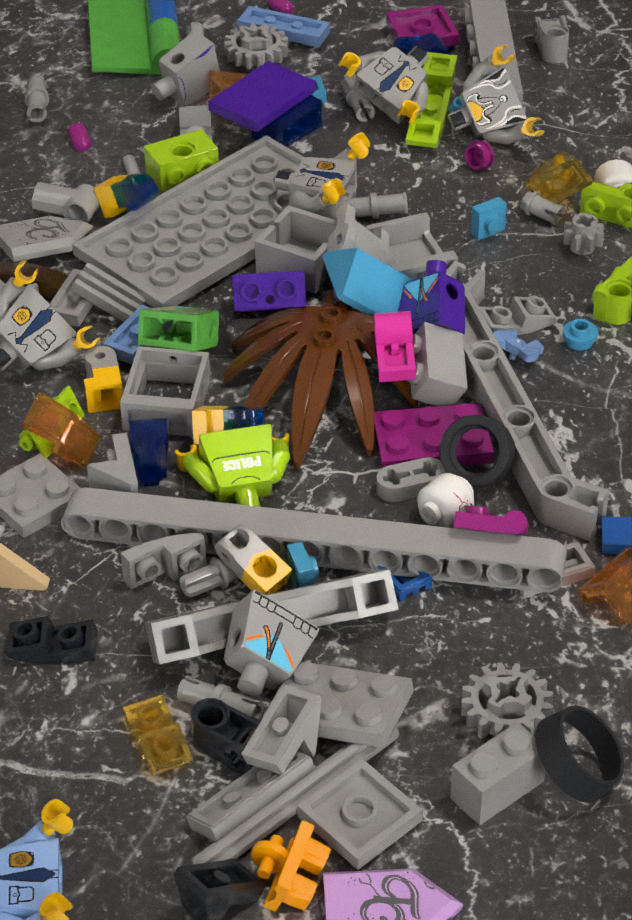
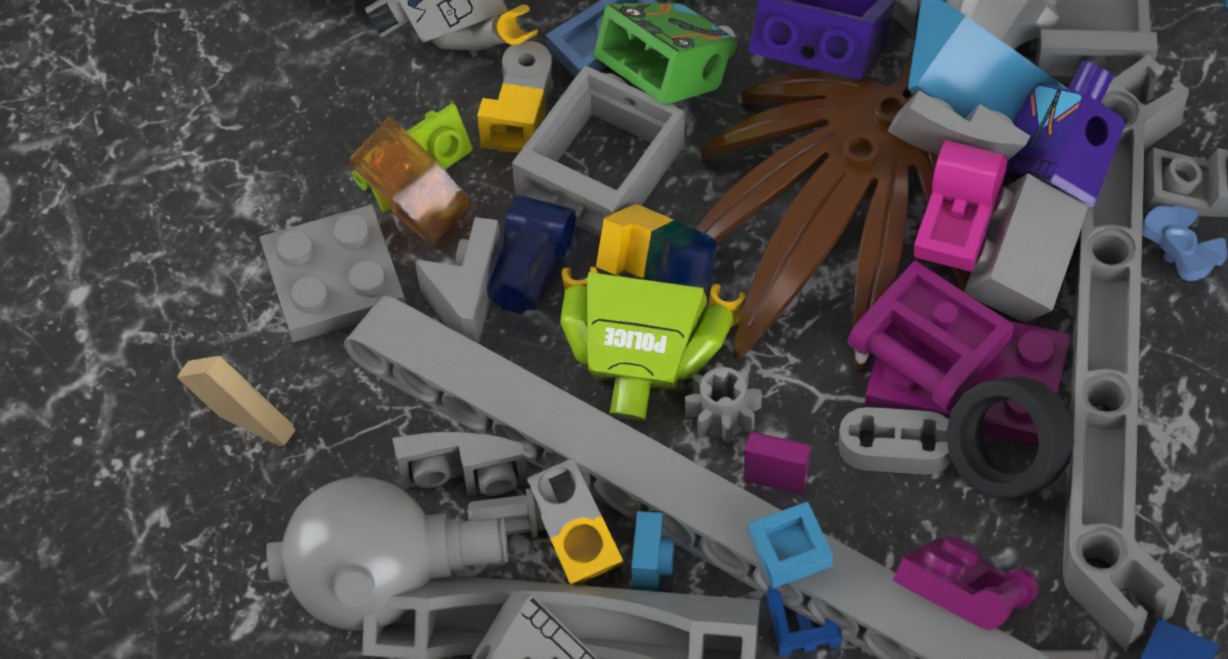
camera: 25 degrees right, 15 degrees up
black slope [6,616,98,664] -> none
white head [417,473,474,528] -> none
none -> light grey piece [267,477,508,631]
none -> light grey gear [685,363,762,443]
none -> magenta tile [744,432,811,495]
none -> dark azure plate [748,502,833,589]
none -> magenta plate [848,260,1014,411]
none -> light grey slope [888,90,1030,162]

